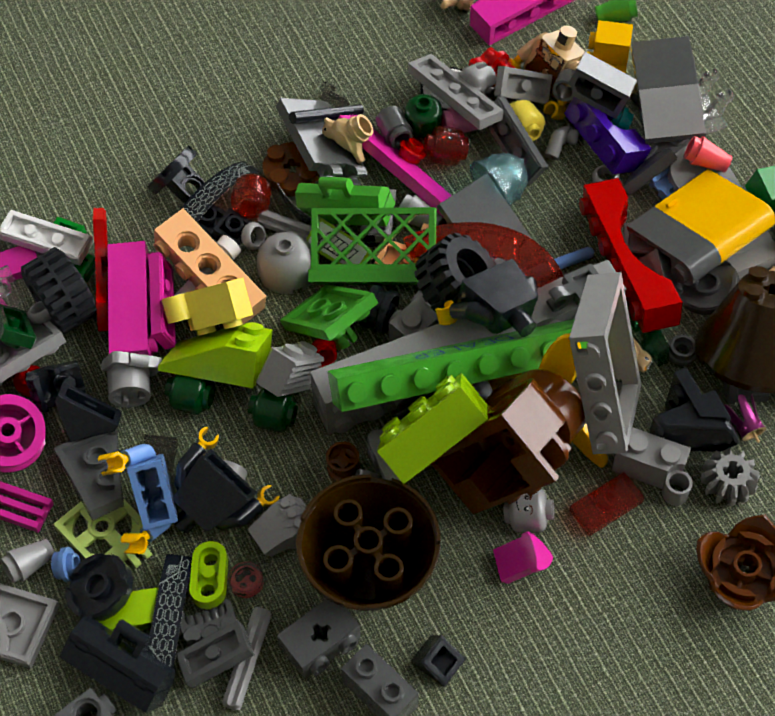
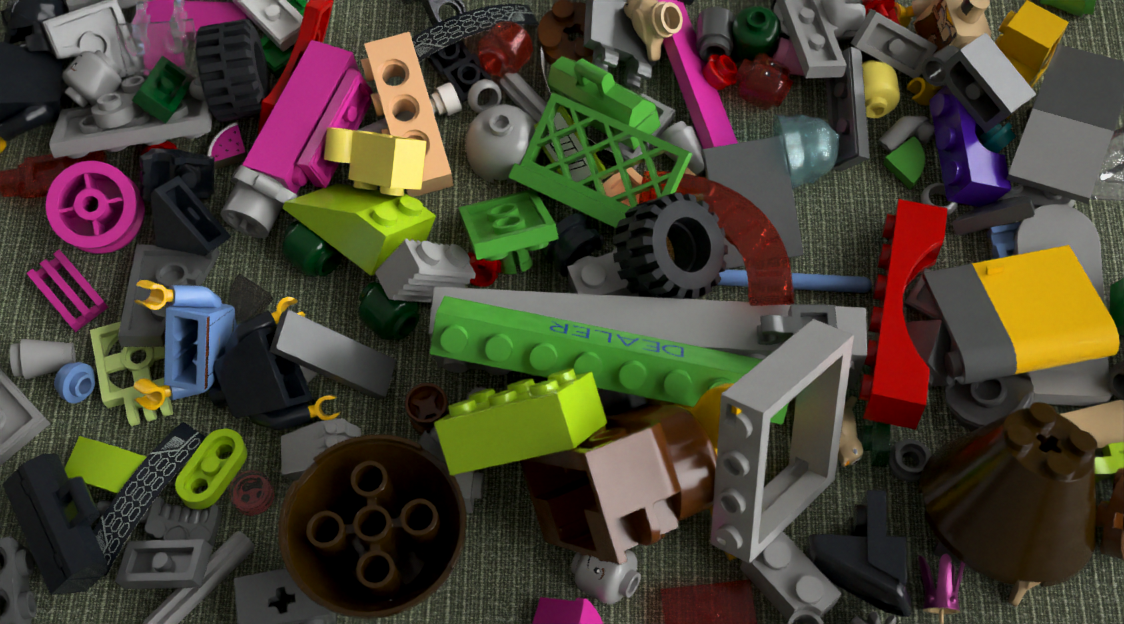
camera: 30 degrees right, 5 degrees up
black tile [65,553,133,622] -> none
black torso [435,258,538,337] -> none
coral cone [684,136,732,173] -> none
none -> dark pink tile [207,122,247,170]
none -> dark grey tile [269,309,396,400]
none -> bright green tile [883,136,925,190]

